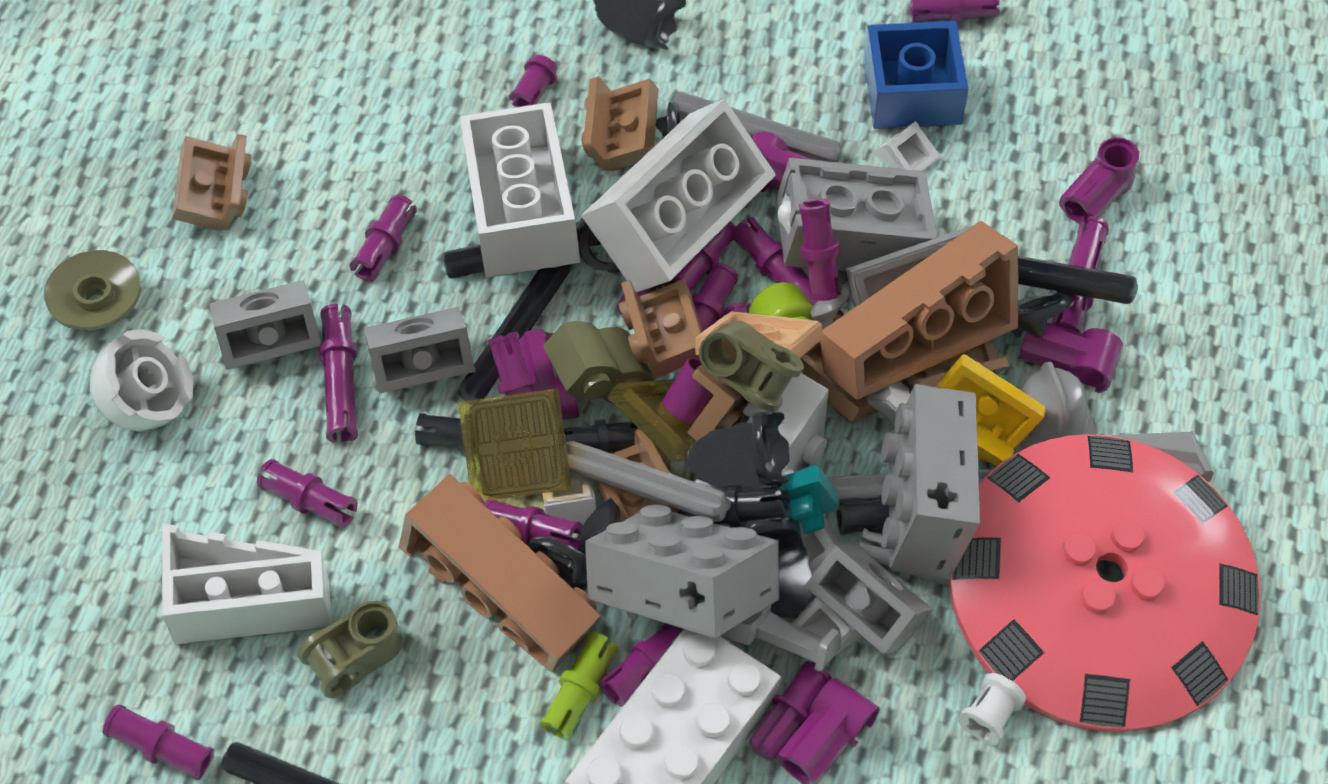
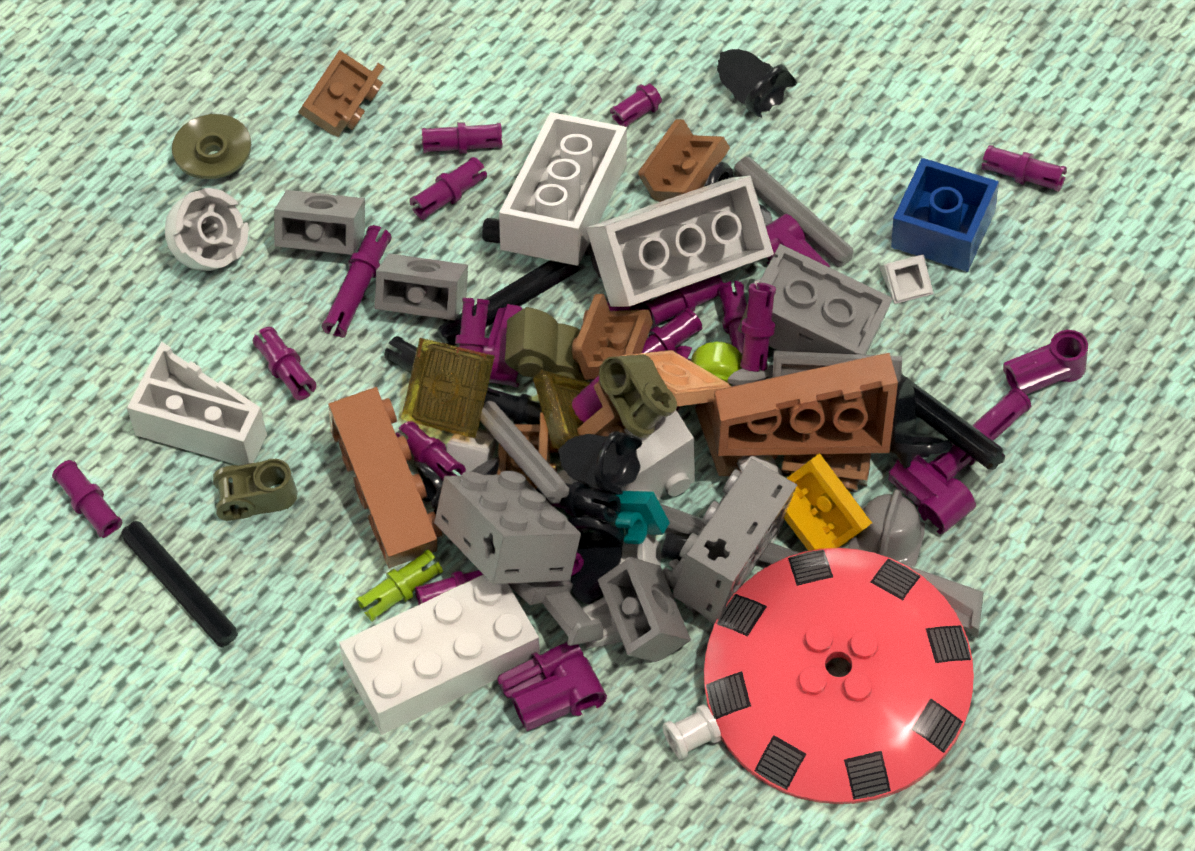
camera: 30 degrees right, 0 degrees up
none -> magenta pin [422,122,503,154]

